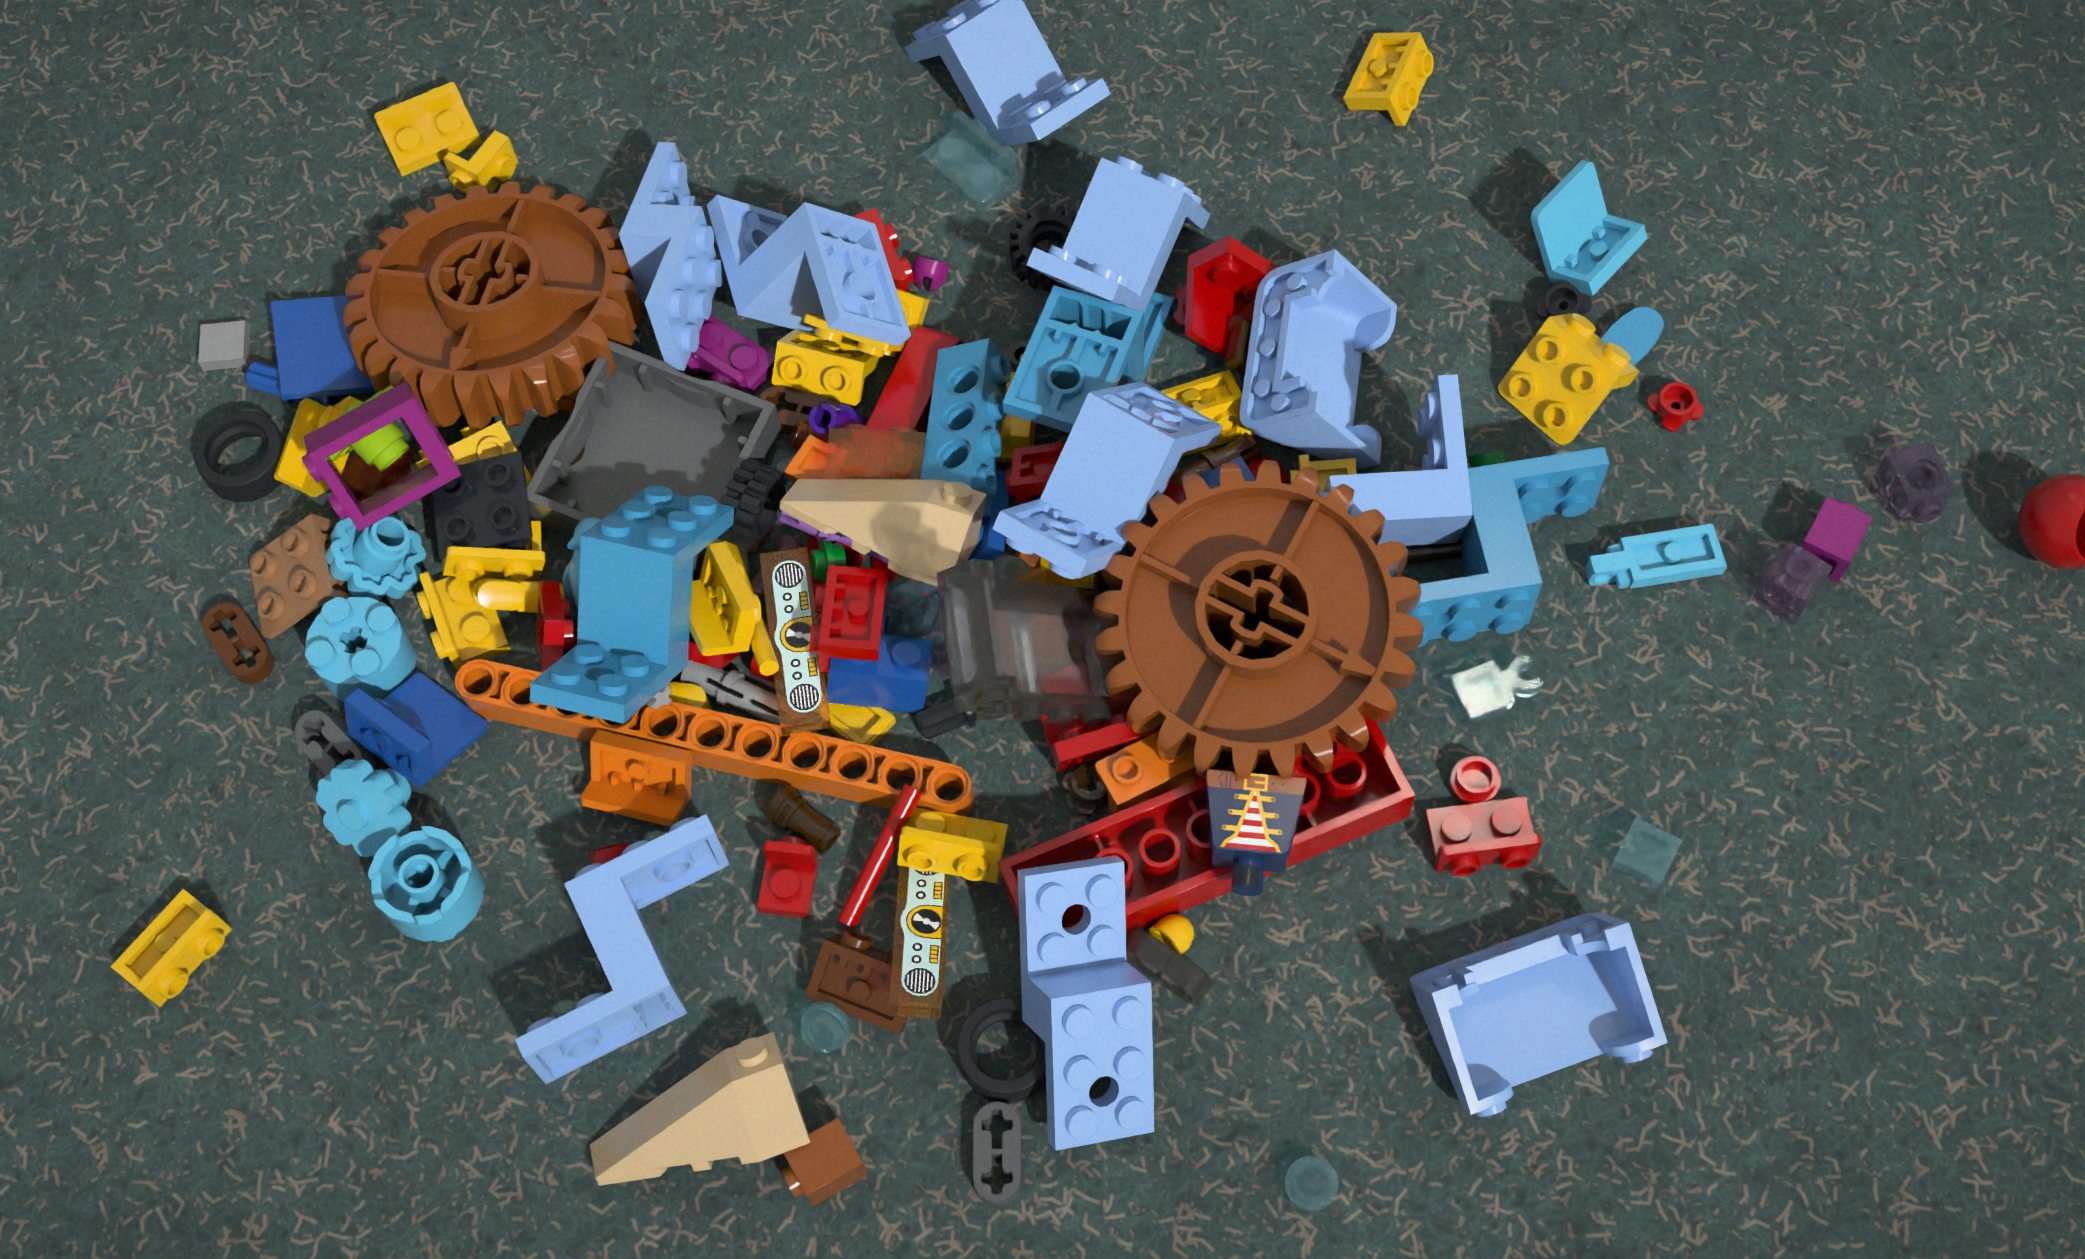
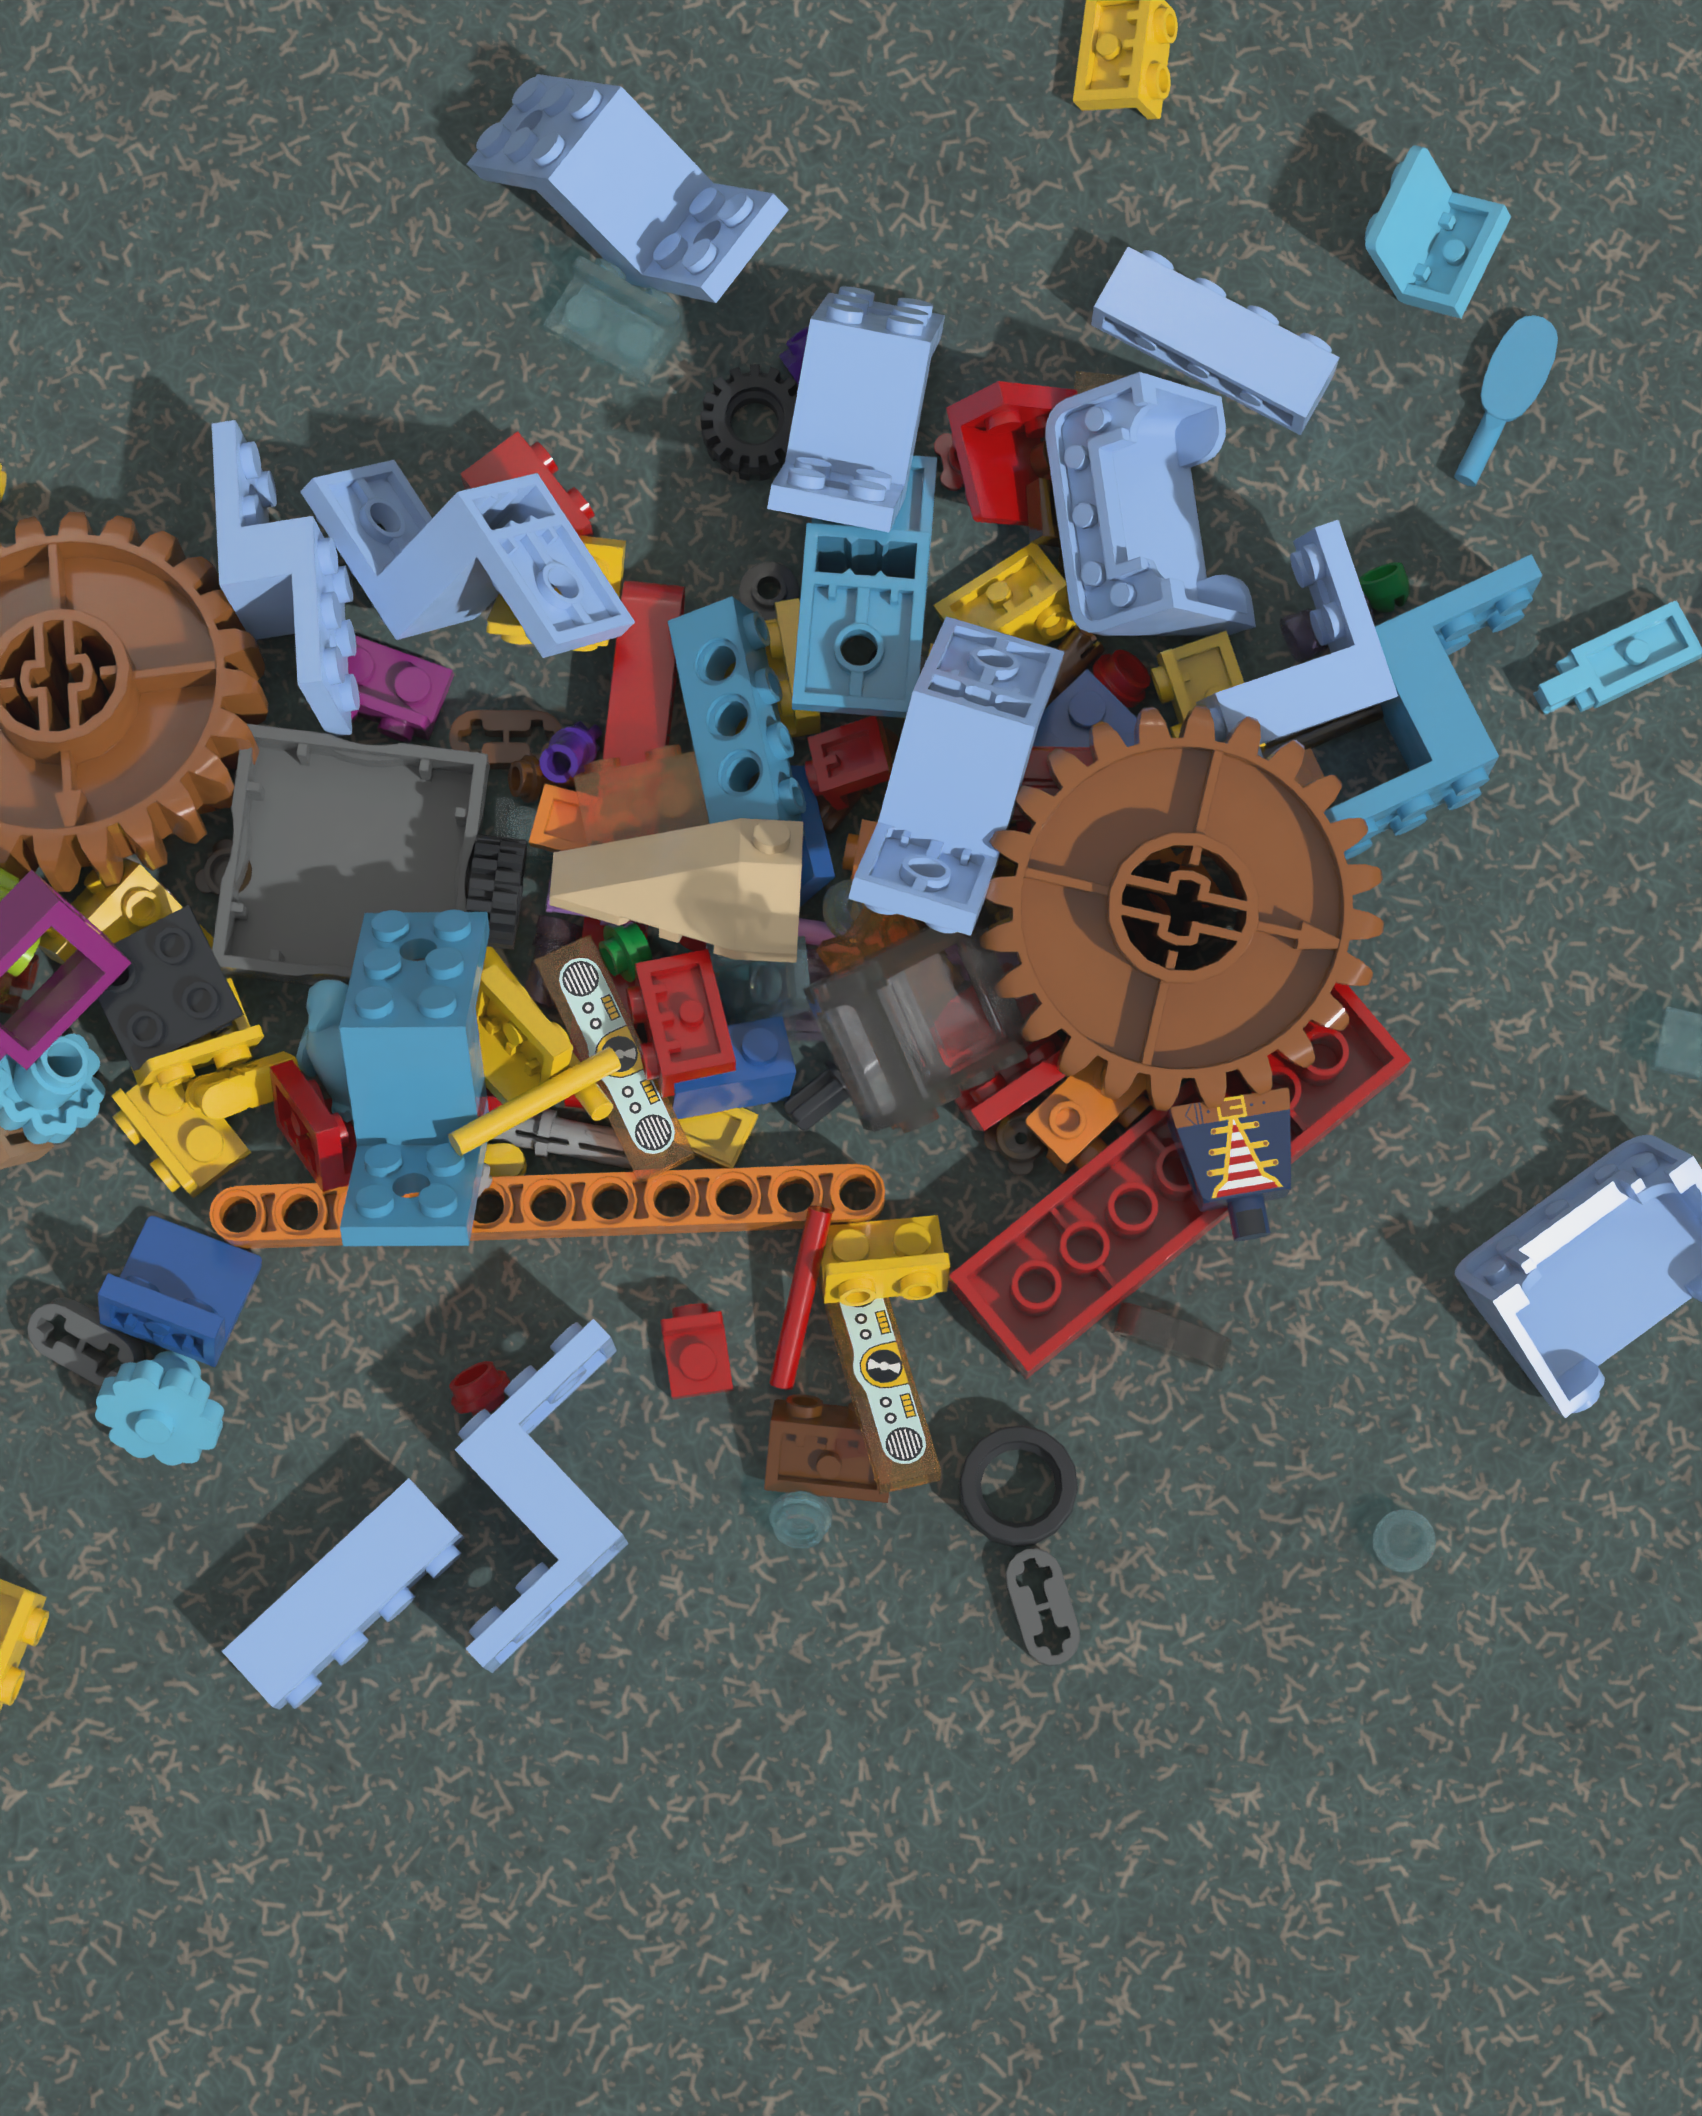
camera: 20 degrees left, 15 degrees up
medium azure brick [305,597,417,702] -> none
medium azure brick [368,826,485,942] -> none
orange bracket [581,730,692,827] -> none
tan wedge [590,1031,811,1186] -> none
dark brown pin [764,785,841,855] -> none
yellow bracket [772,329,879,406] -> none
dark orange brick [780,1118,868,1207] -> none
magenta hinge [912,256,950,292] -> none
light blue bracket [1018,855,1154,1151] -> none
yellow hinge [1149,914,1194,960] -> none
bracket [1424,796,1542,876] -> none
clear light blue plate [1448,655,1544,726] -> none
plate [1450,756,1501,804] -> none
yellow bracket [1498,313,1640,445] -> none
black plate [1536,280,1592,319] -> none
red plate [1647,382,1704,432] -> none
none -> light blue brick [222,1478,464,1710]
none -> yellow bar [448,1047,621,1156]
none -> light blue brick [1091,247,1340,435]

